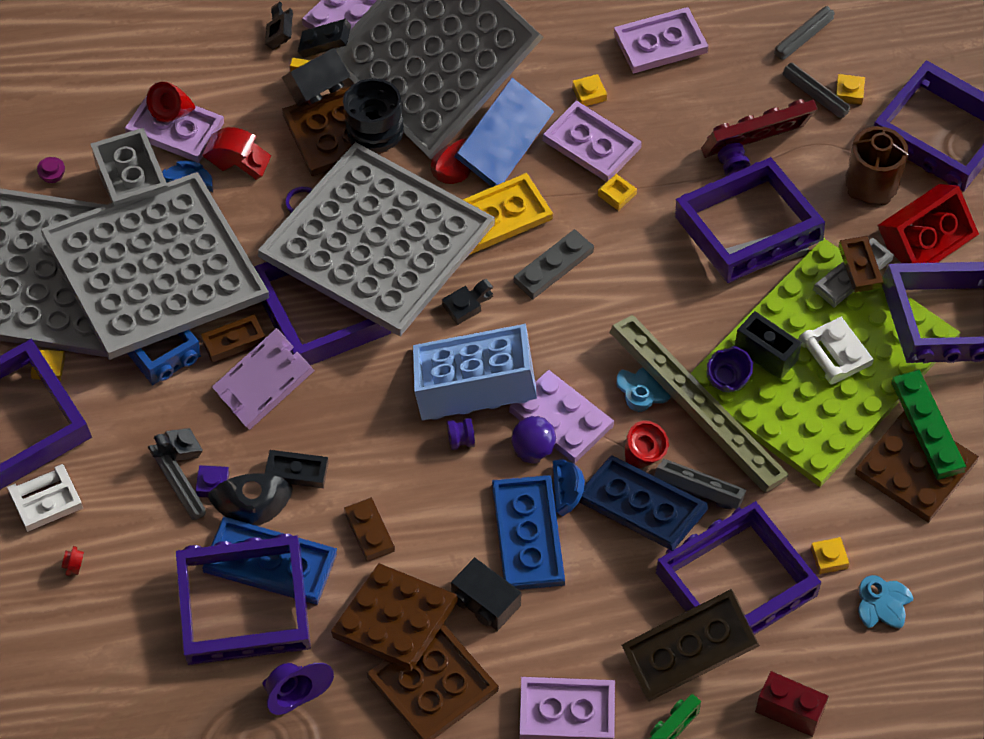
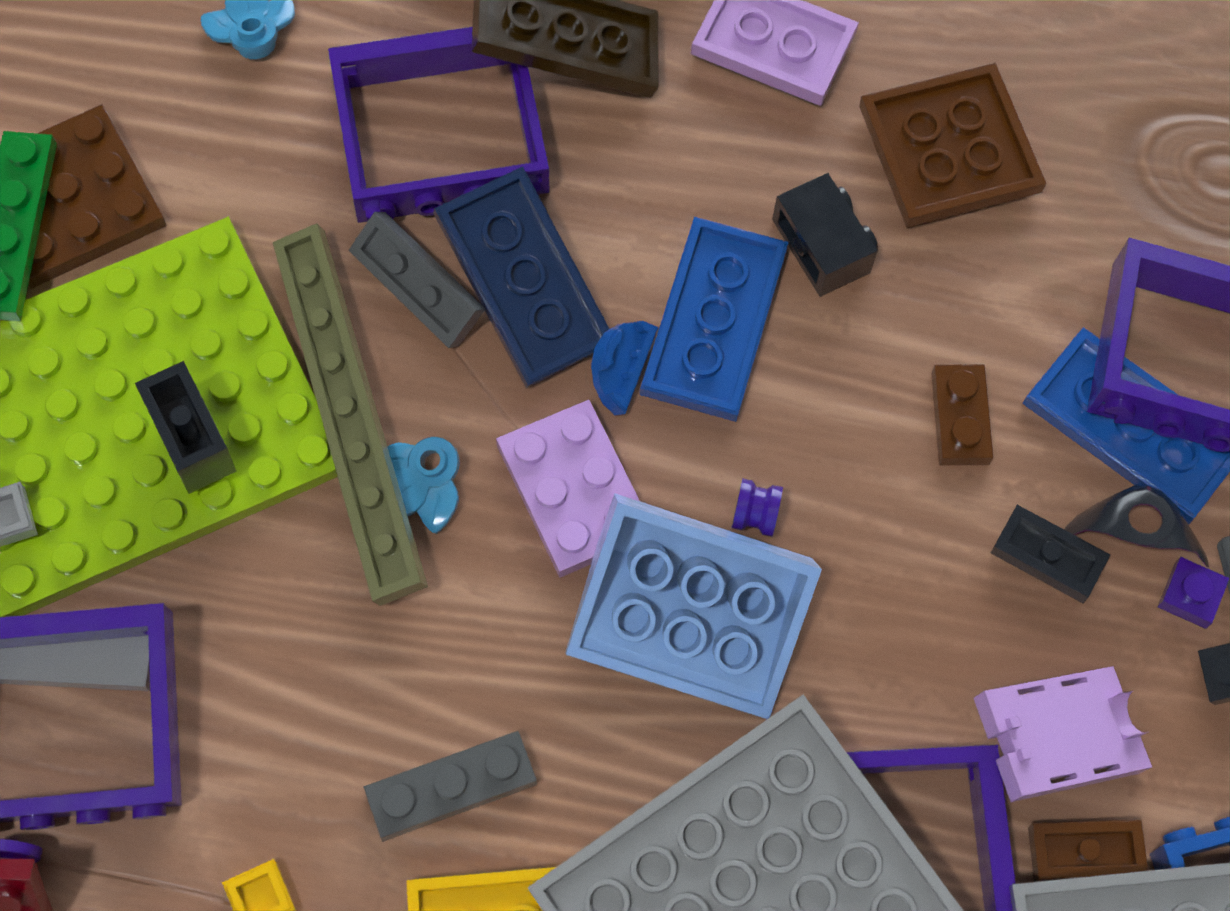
camera: 160 degrees left, 10 degrees up
dark purple piece [262,663,334,715] -> none
reddish brown plate [331,563,458,671] -> none
black plate [442,279,493,325] -> none
dark purple hair [511,416,557,464] -> none
red piece [625,421,669,468] -> none
dark purple hair [707,346,753,392] -> none
white plate [798,316,873,384] -> none
yellow plate [811,537,849,574] -> none

